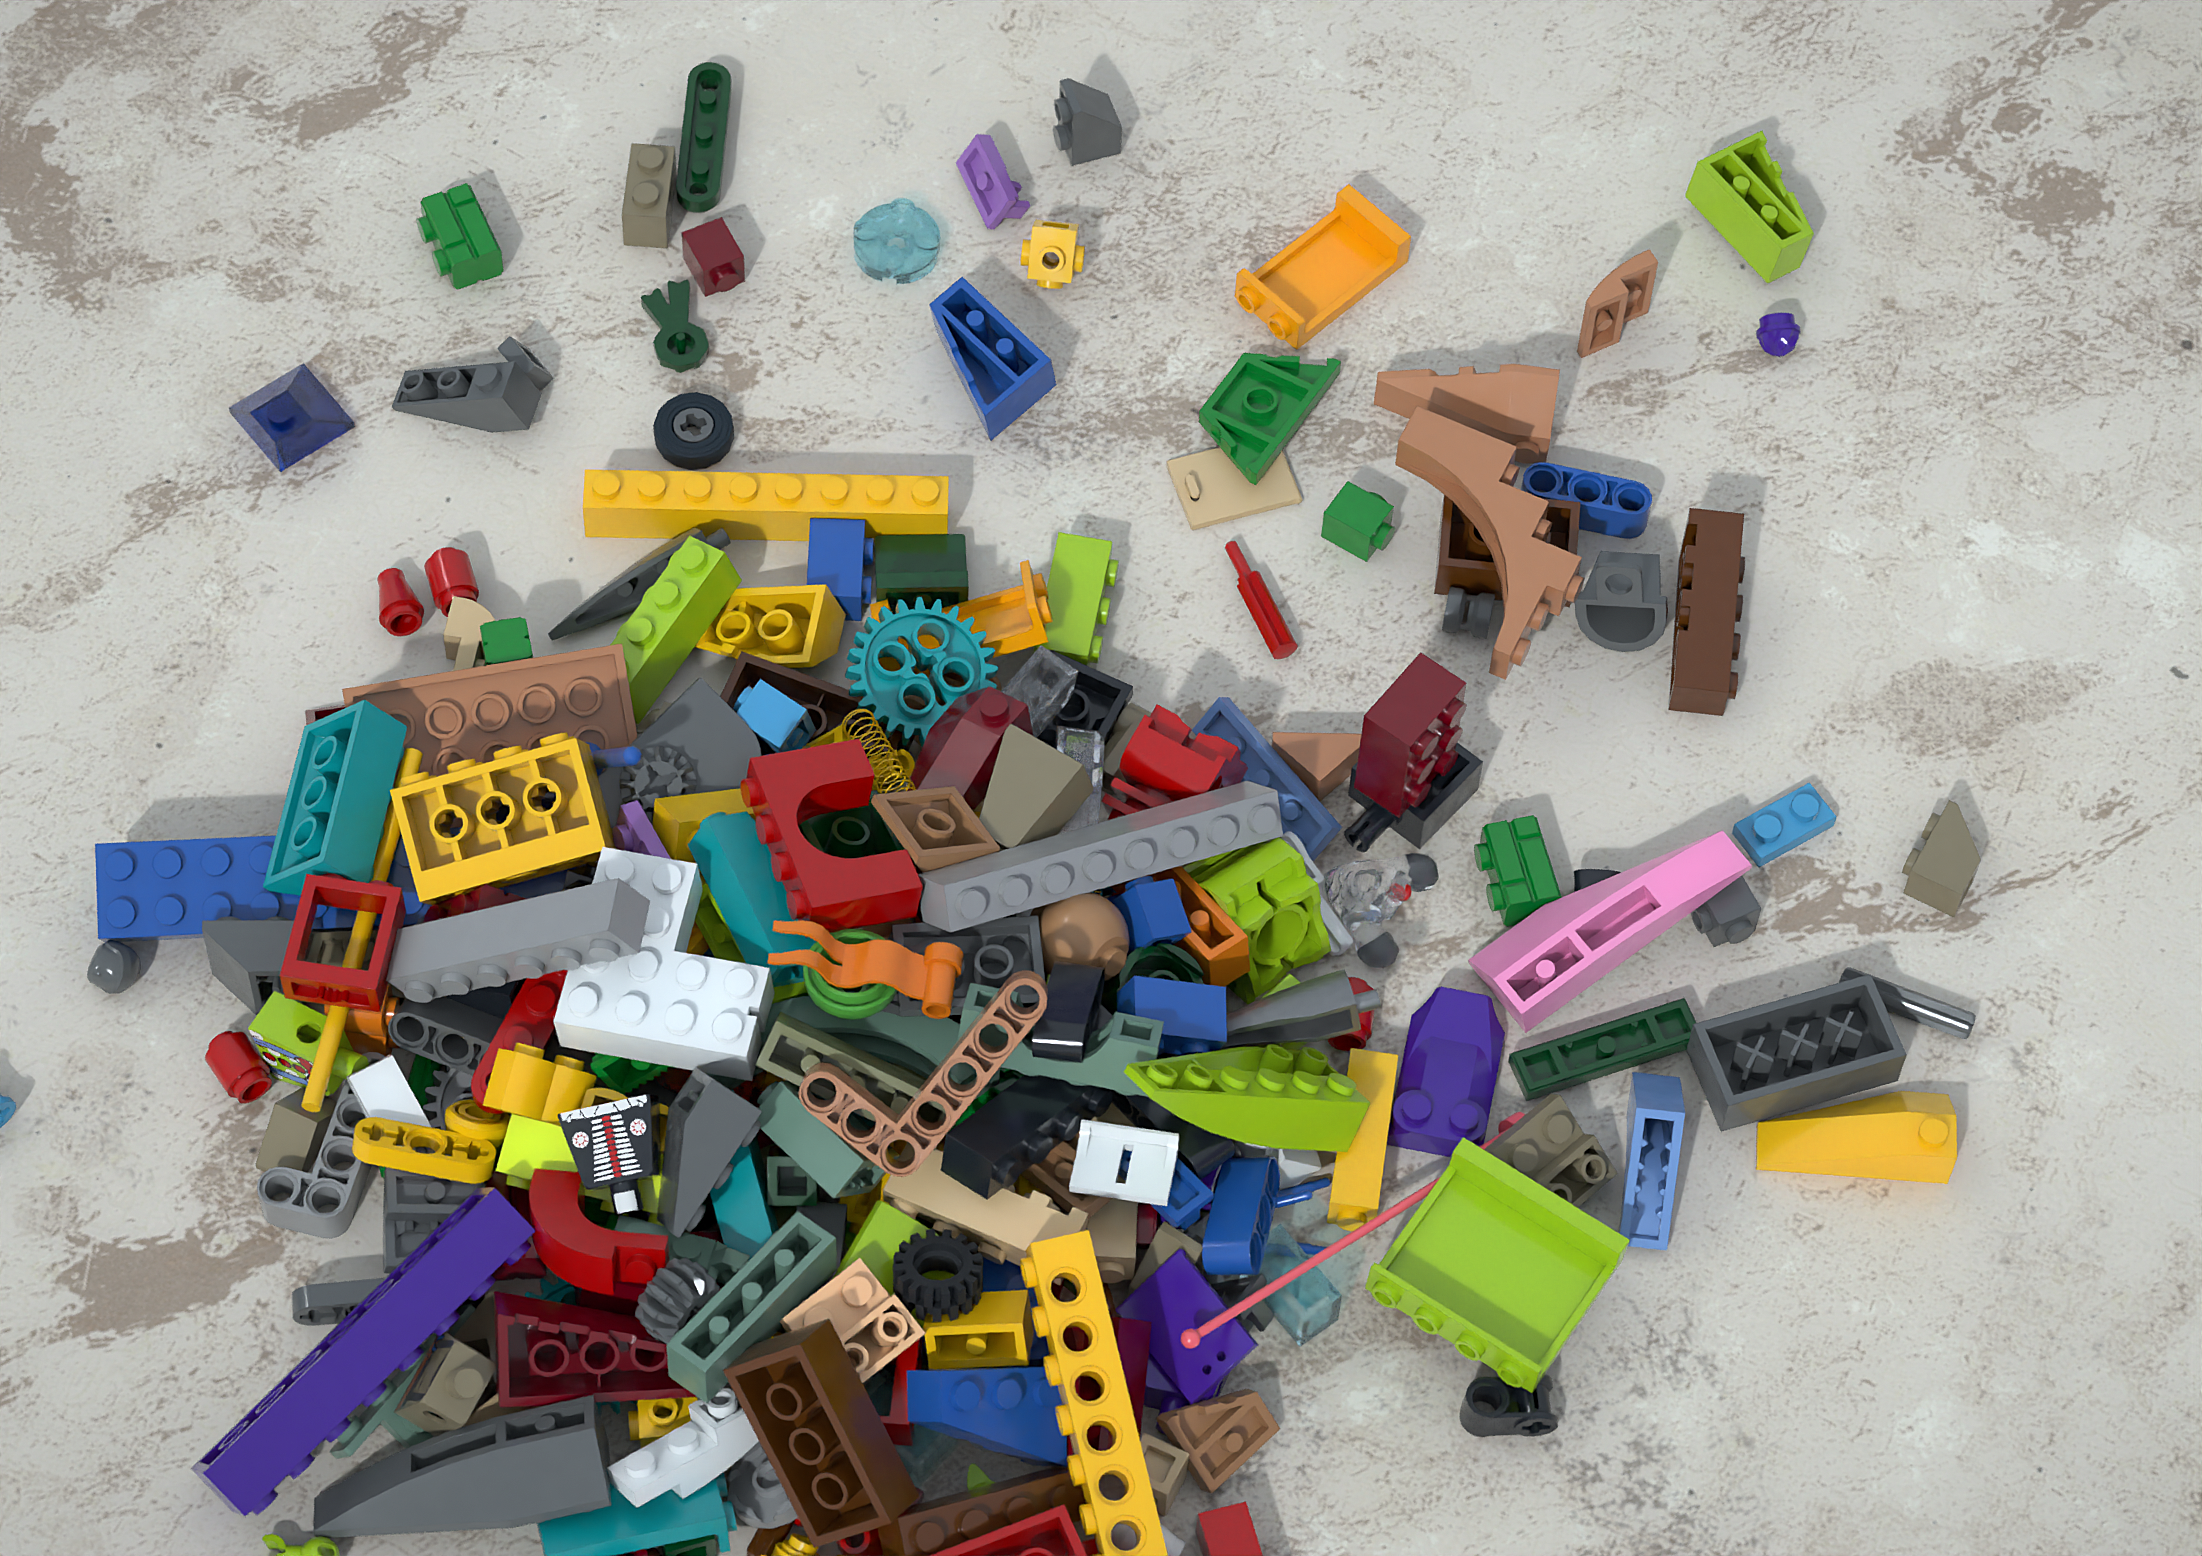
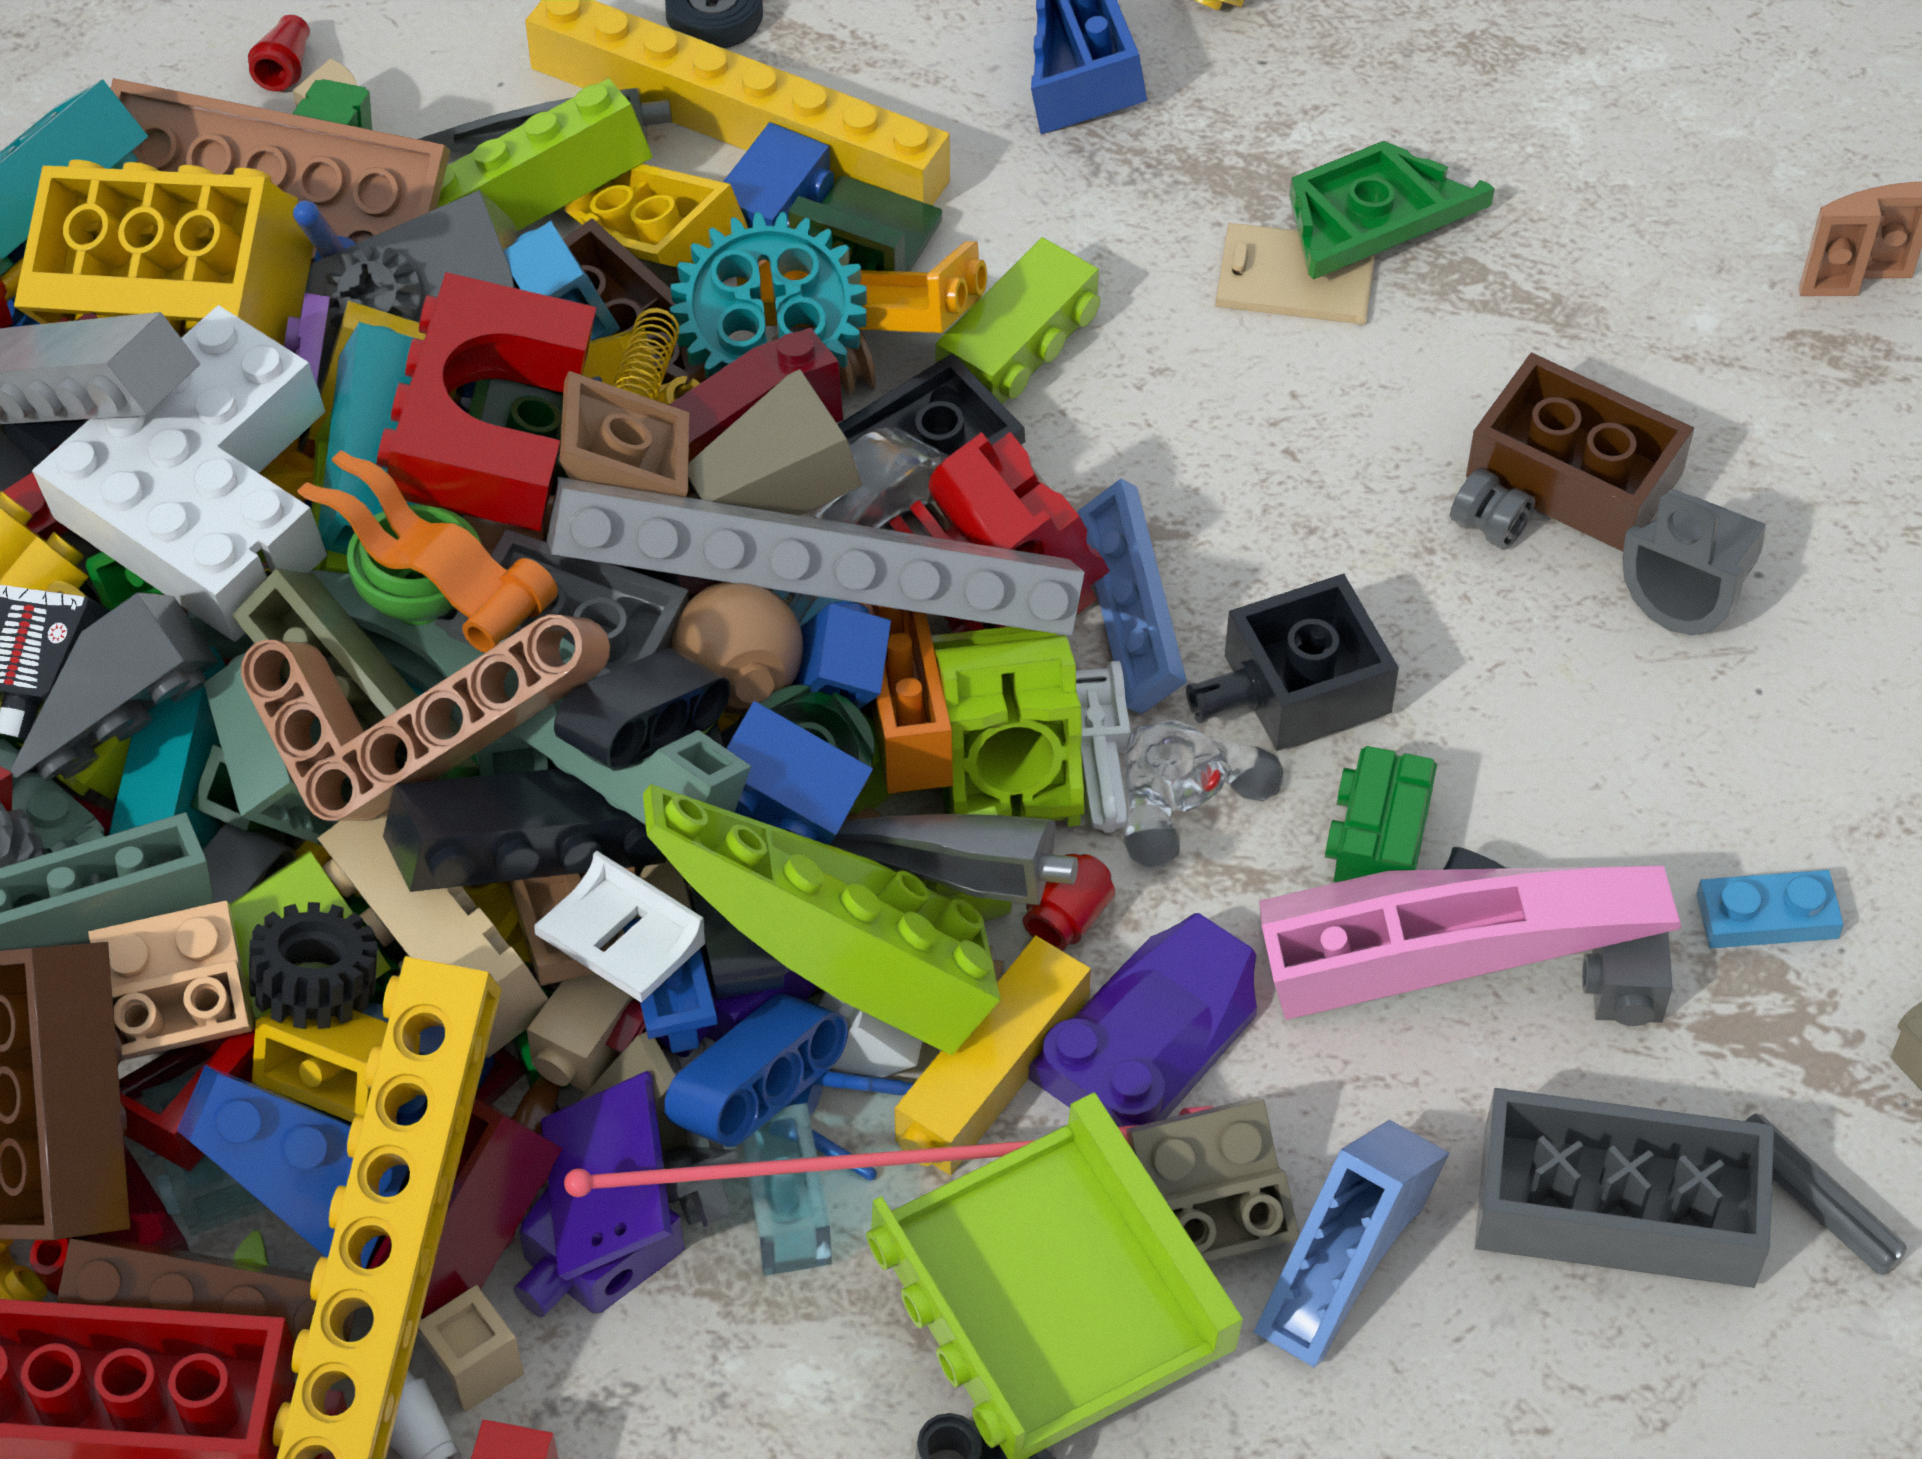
camera: 30 degrees right, 5 degrees down
red brick [424,547,479,617] -> none
clear brick [1001,645,1079,738] -> none
medium nougat wing [1155,1388,1280,1494] -> none
red axle [1225,541,1298,660] -> none
light orange panel [1235,184,1411,350] -> none
nougat slope [1271,732,1361,801] -> none
green brick [1321,481,1395,562] -> none
dark red brick [1354,652,1467,818] -> none
nougat wedge [1374,364,1560,464] -> none
nougat arch [1395,406,1585,680] -> none
dark green plate [1508,998,1696,1101] -> none
blue beam [1521,462,1652,539] -> none
reddish brown wedge [1668,508,1745,716] -> none
yellow wedge [1756,1091,1957,1184] -> none

